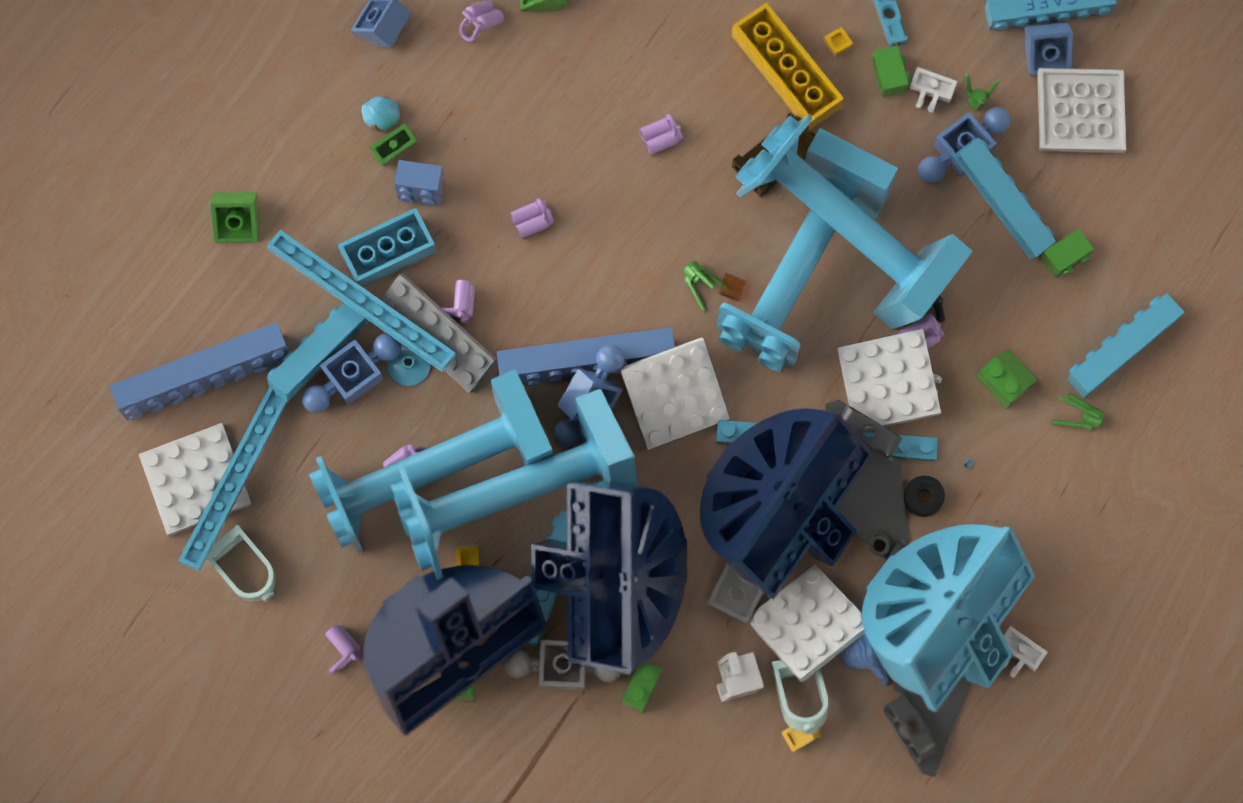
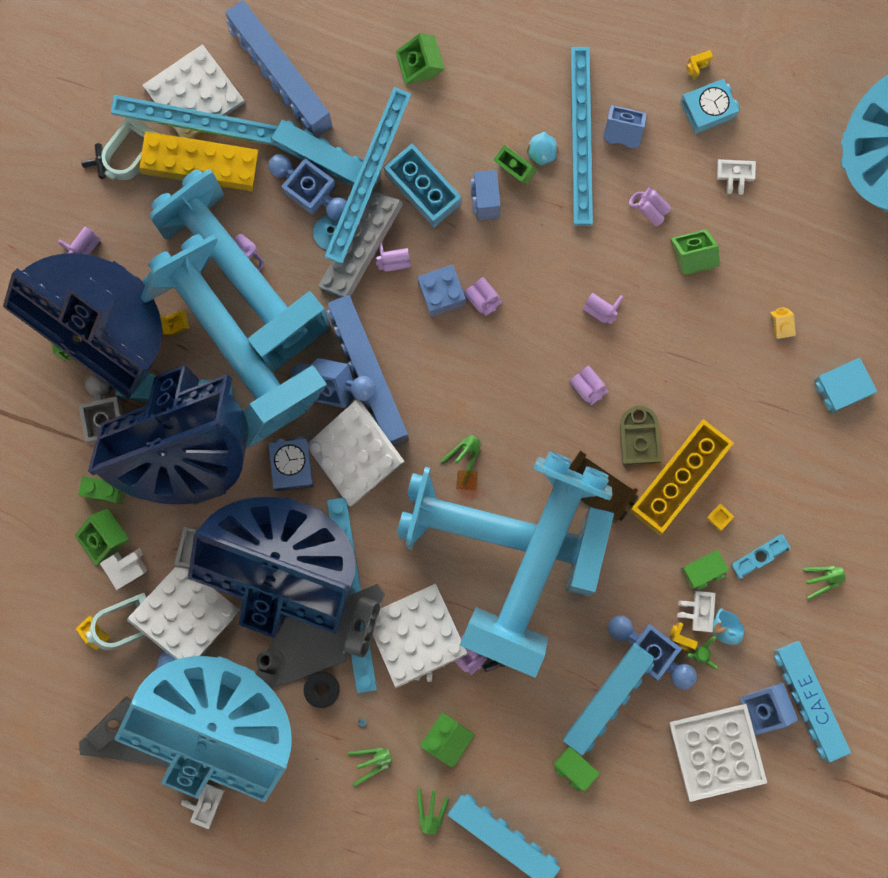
camera: 80 degrees right, 5 degrees up
none -> bright green slope [74,508,129,566]
none -> black piece [81,143,106,179]
none -> yellow brick [139,131,258,192]
none -> medium blue brick [269,436,314,491]
none -> bright green plant [347,747,392,787]
none -> medium blue brick [417,264,466,317]
none -> medium azure plate [571,47,593,226]
none -> lavender piece [582,293,624,324]
none -> olive tile [620,406,662,465]
none -> yellow bracket [669,622,698,652]
none -> medium azure hair [713,609,745,645]

